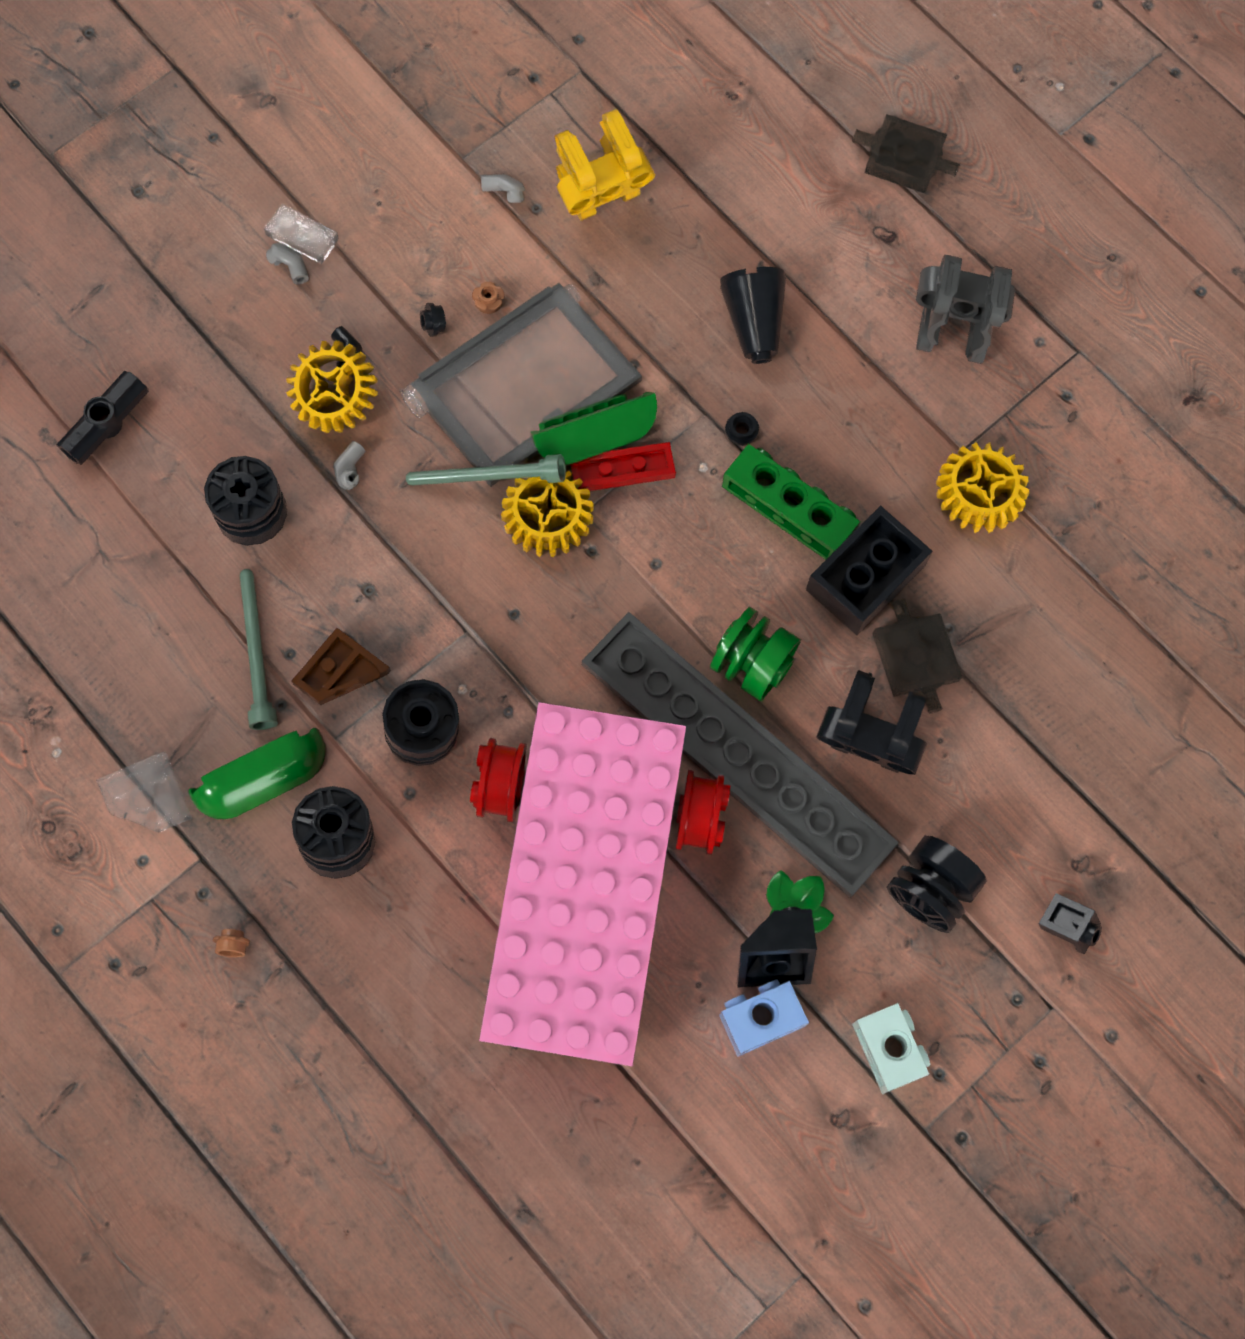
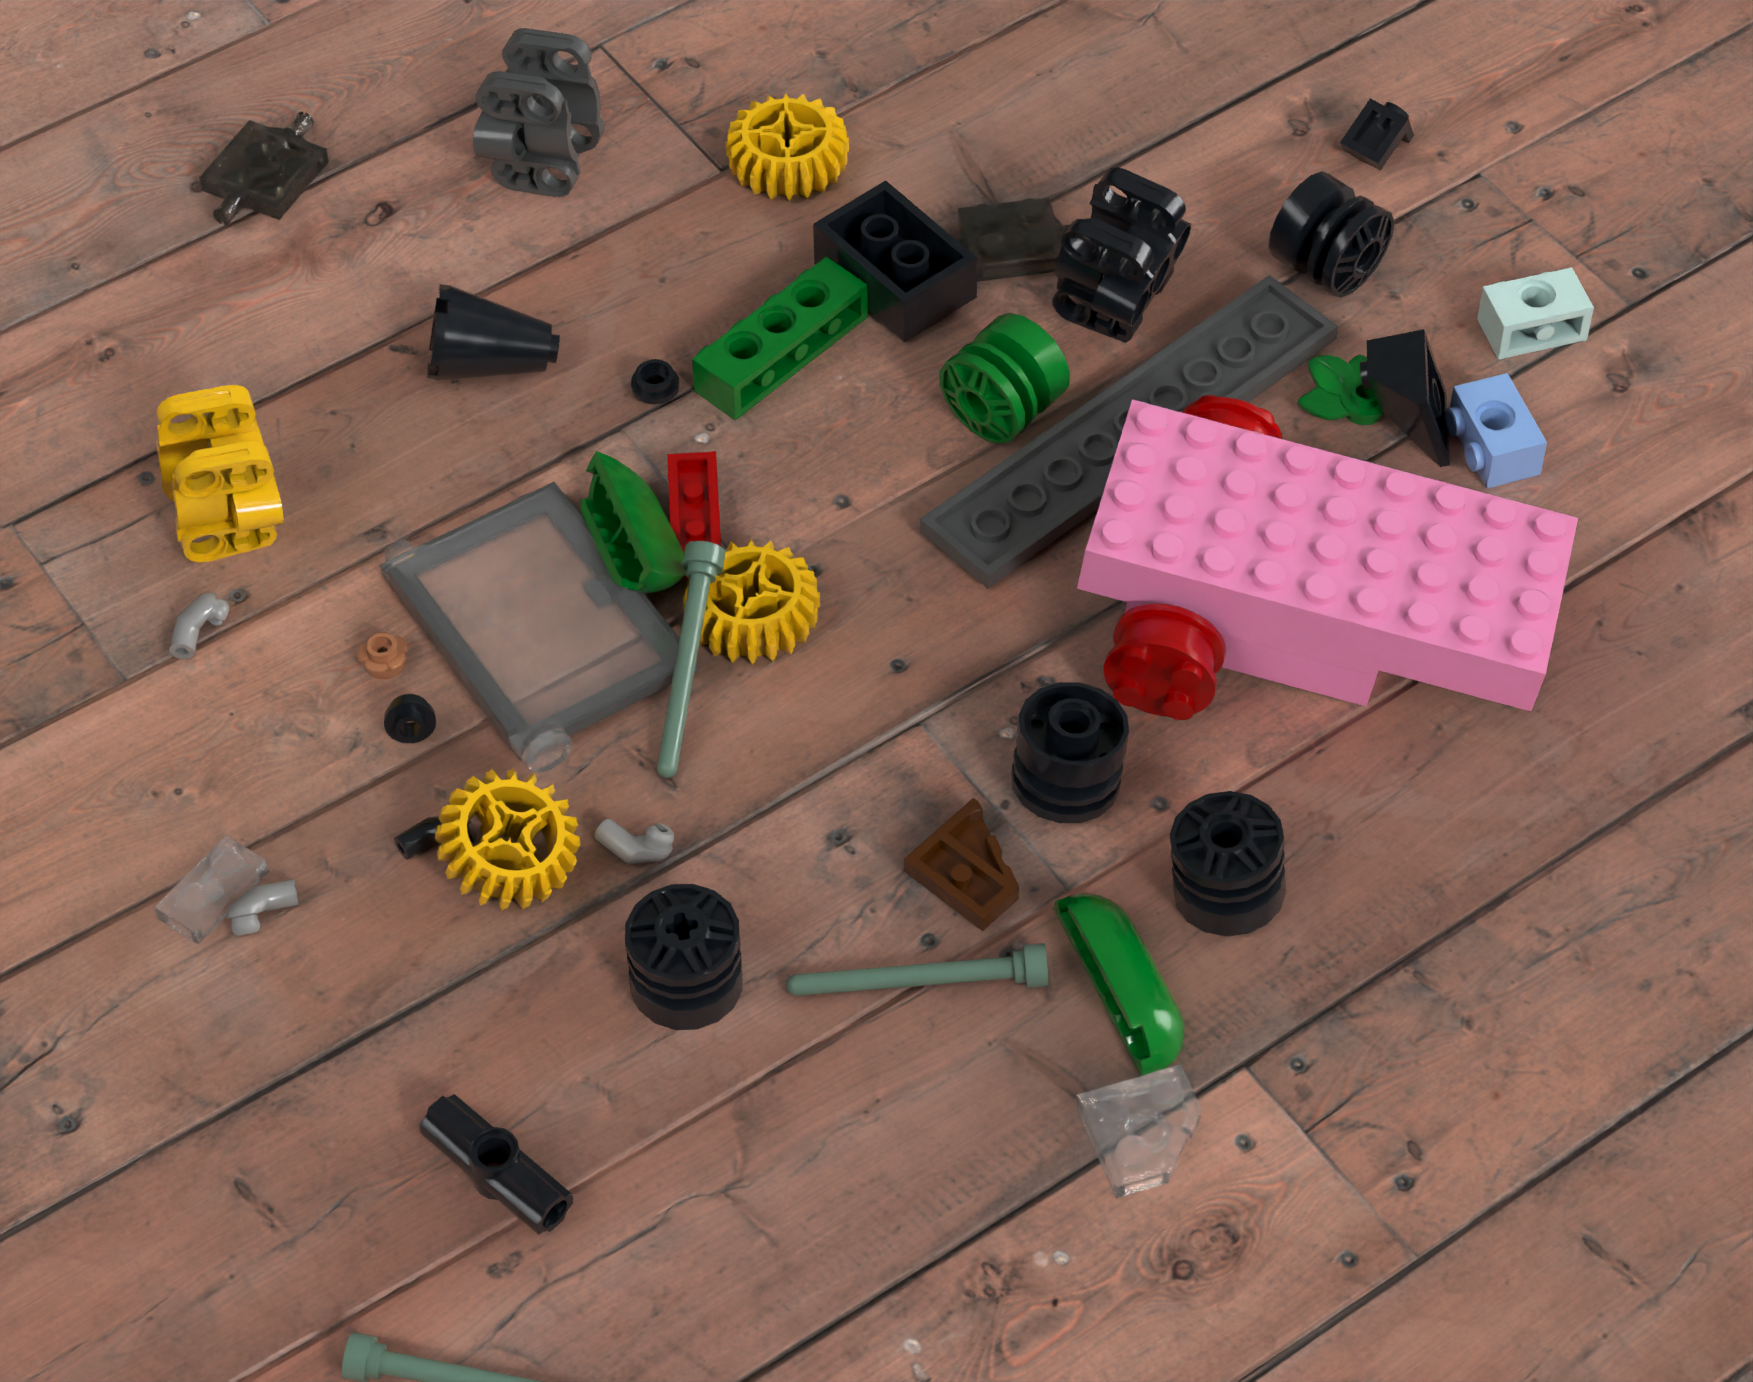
camera: 80 degrees left, 20 degrees down
nougat plate [213,929,250,958] -> none

